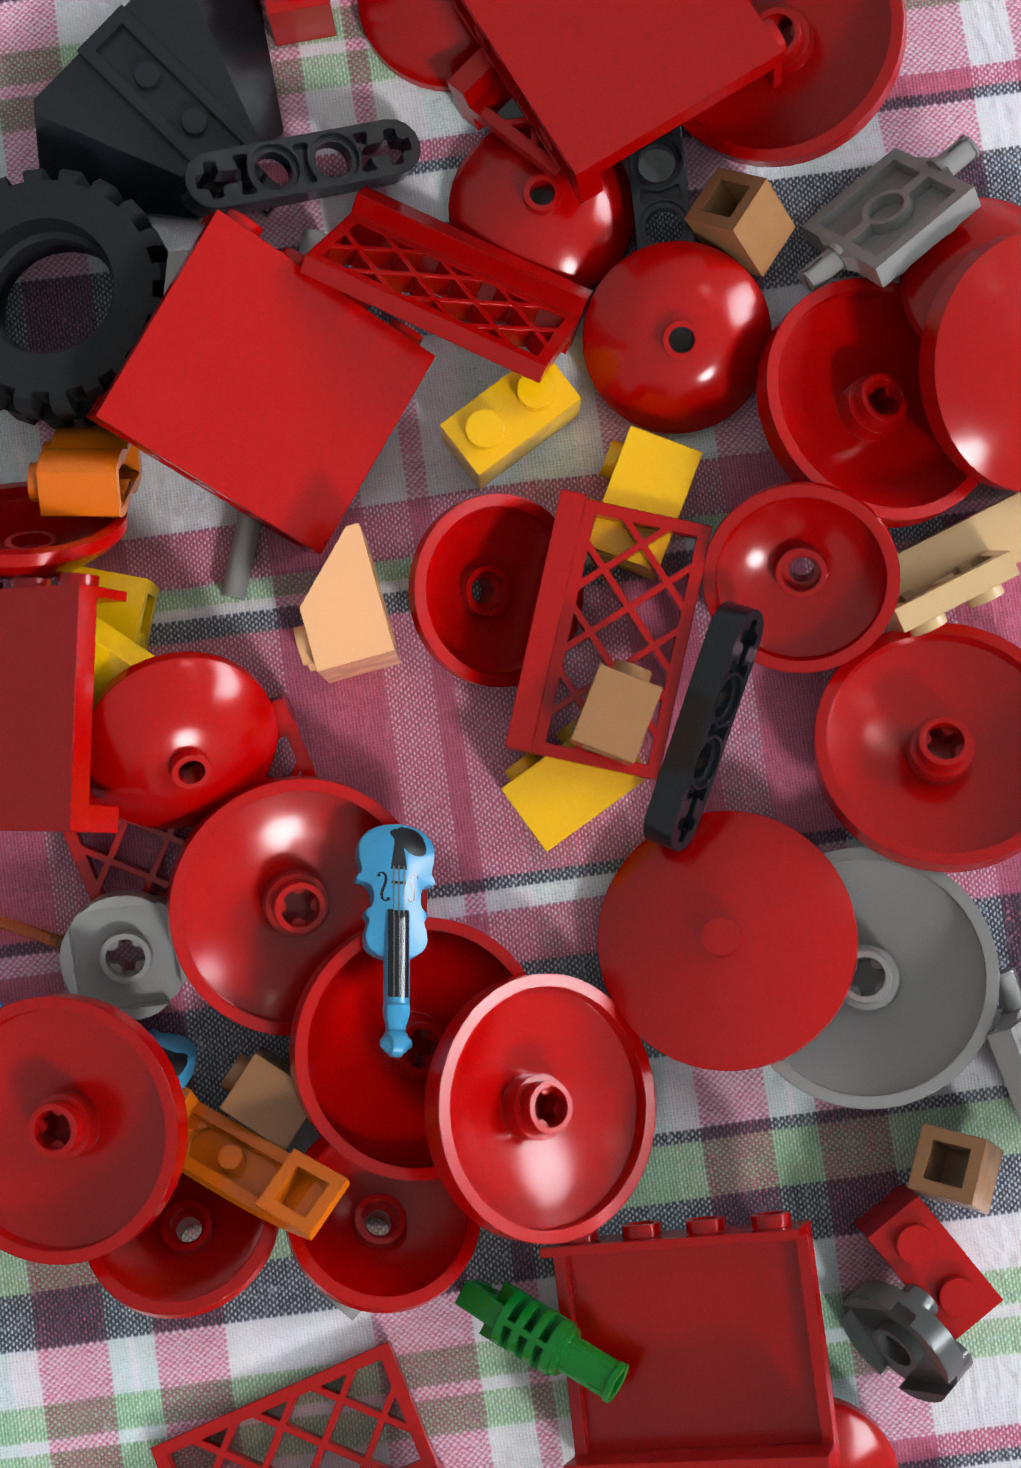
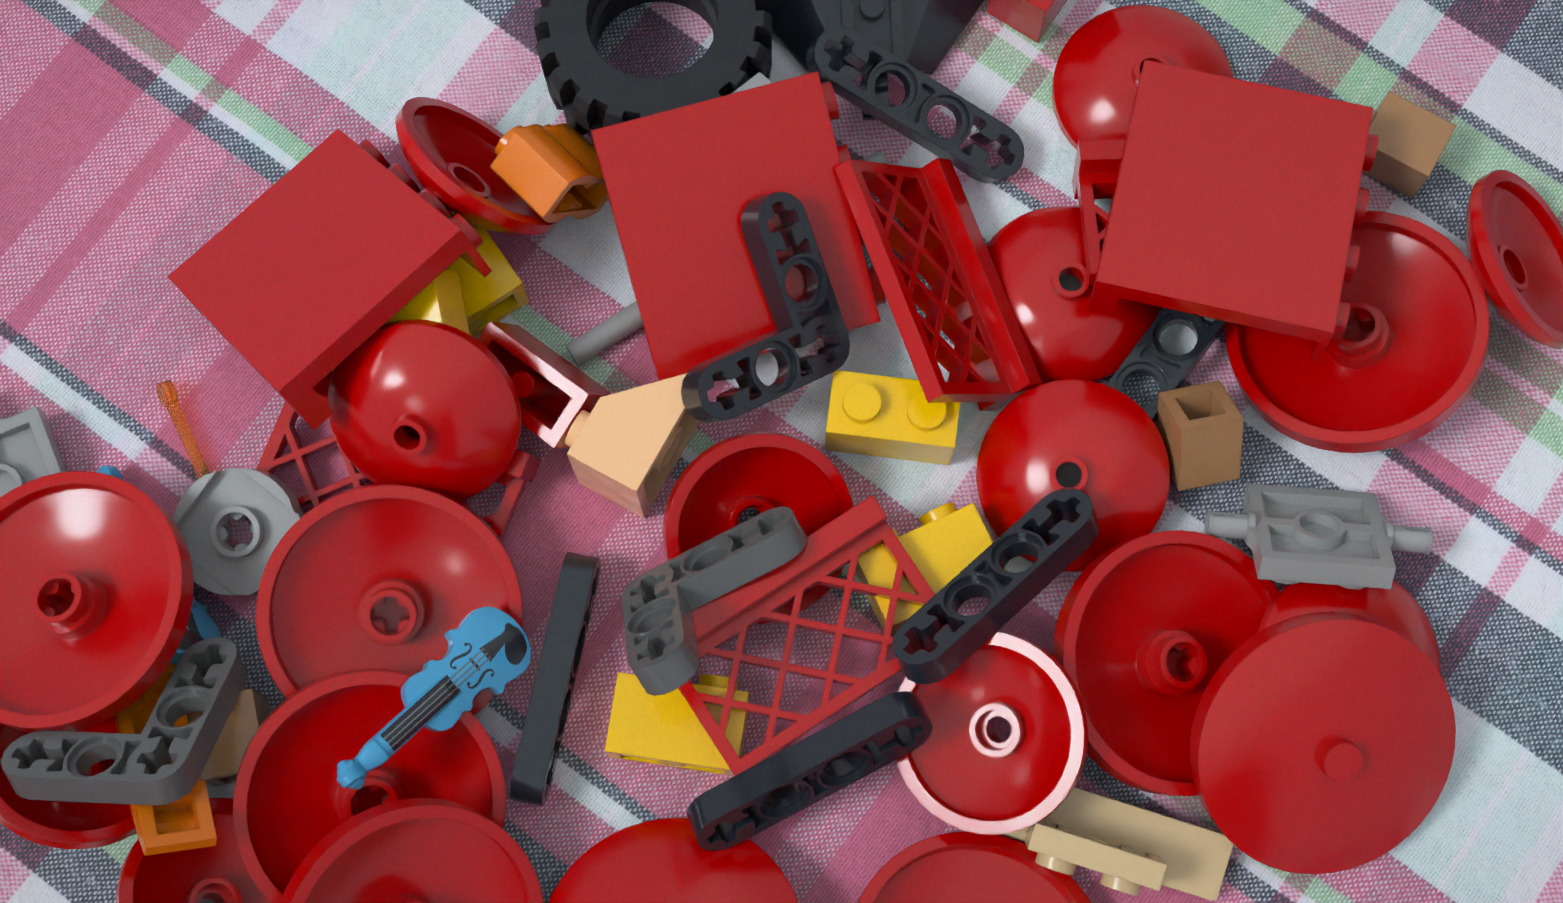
camera: 45 degrees right, 10 degrees down
medium nougat brick [568,659,663,766] -> none
none -> dark grey beam [1,637,247,806]
none -> red brick [477,321,612,448]
none -> black beam [510,552,601,807]
none -> dark grey beam [621,506,808,696]
none -> black beam [681,192,850,422]
none -> black beam [892,489,1100,684]

